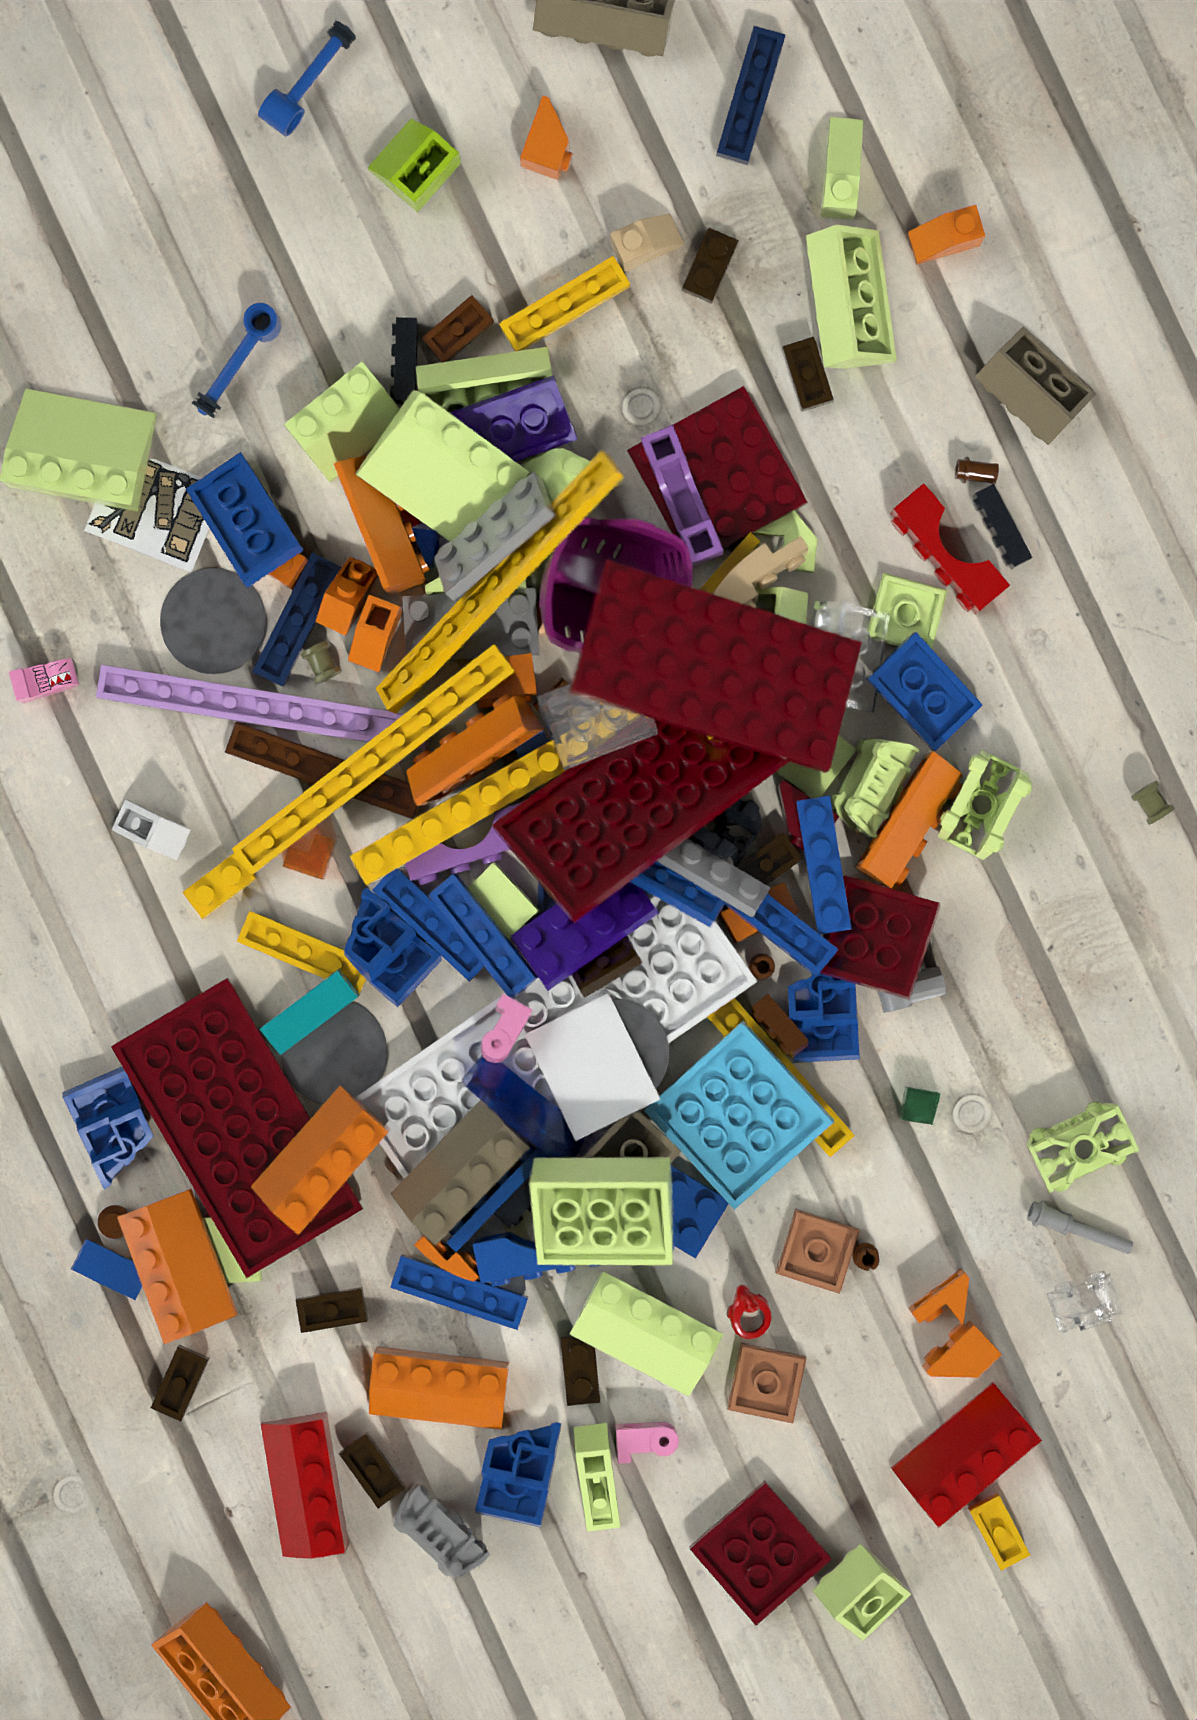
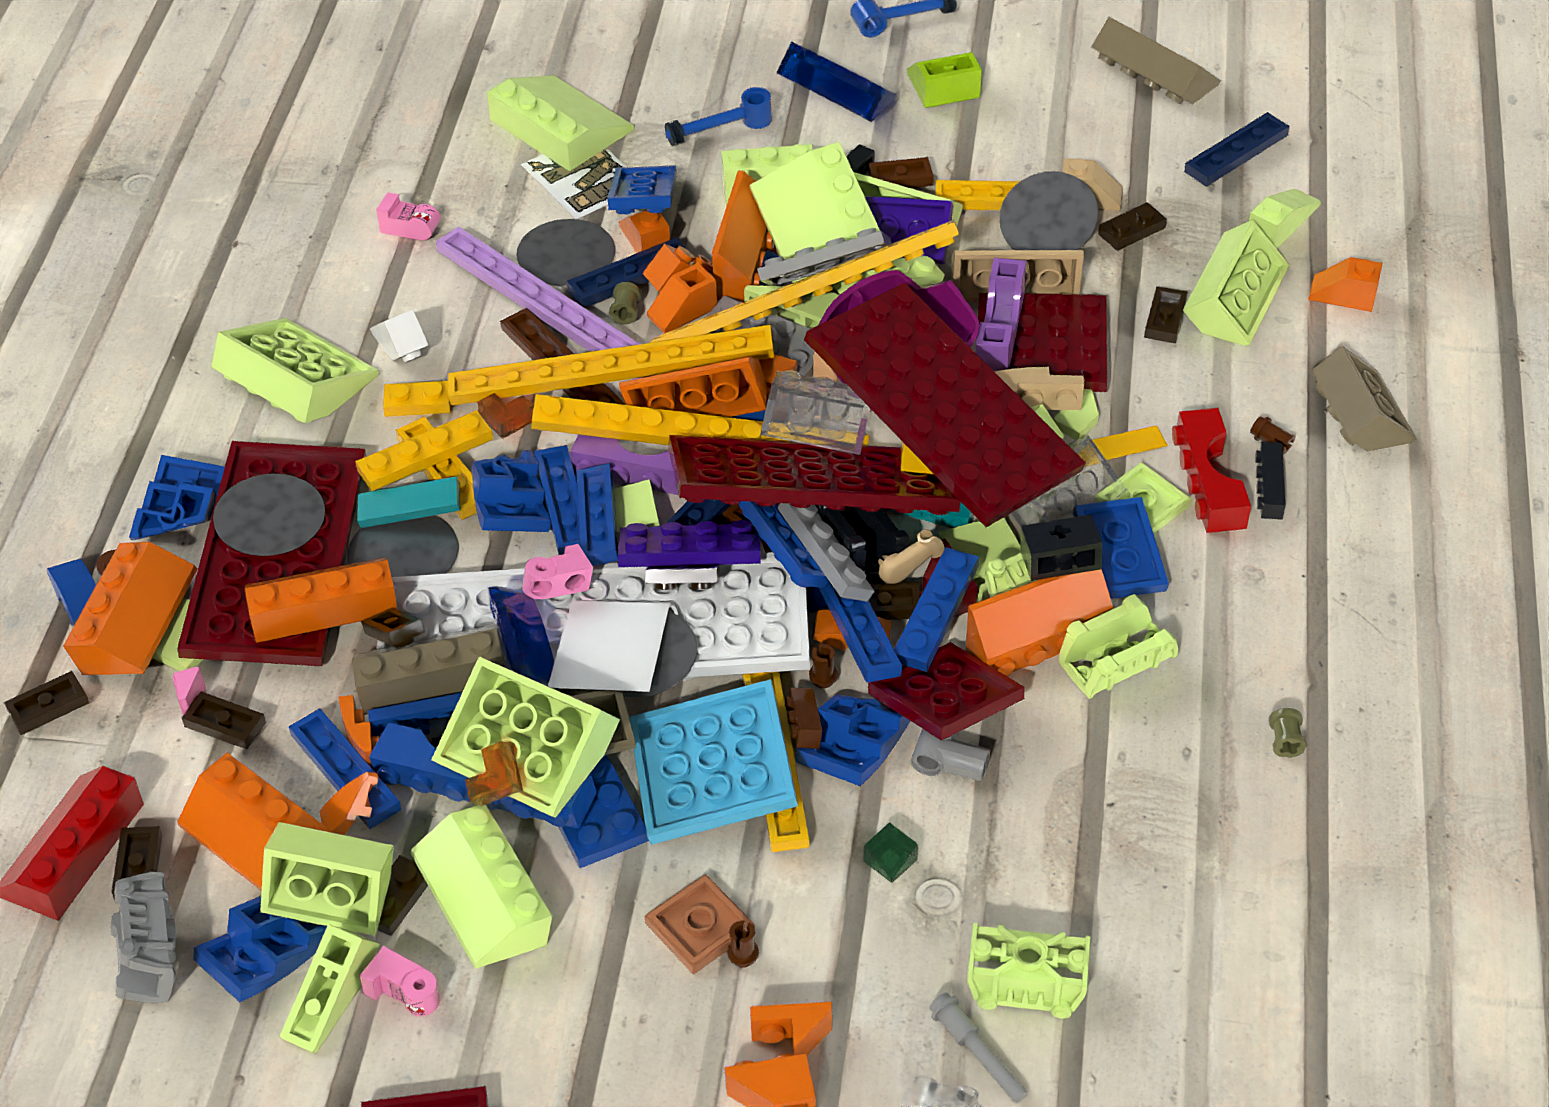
camera: 25 degrees right, 40 degrees down
orange slope [520,95,573,180] -> none
red piece [726,1284,772,1339] -> none
nougat tile [727,1342,807,1424] -> none
none -> bright pink slope [172,667,206,715]
none -> yellowish green slope [211,318,379,423]
none -> flat silver sticker [213,474,325,556]
none -> yellowish green slope [260,822,393,936]
none -> orange slope [319,772,378,835]
none -> yellow plate [355,410,493,491]
none -> dark brown plate [361,607,425,647]
none -> clear orange piece [465,741,523,806]
none -> clear blue windscreen [777,41,897,122]
none -> tan piece [878,529,945,584]
none -> tan slope [951,250,1084,302]
none -> flat silver sticker [999,171,1098,250]
none -> black brick [1021,514,1102,581]
none -> yellow sticker [1069,425,1168,465]

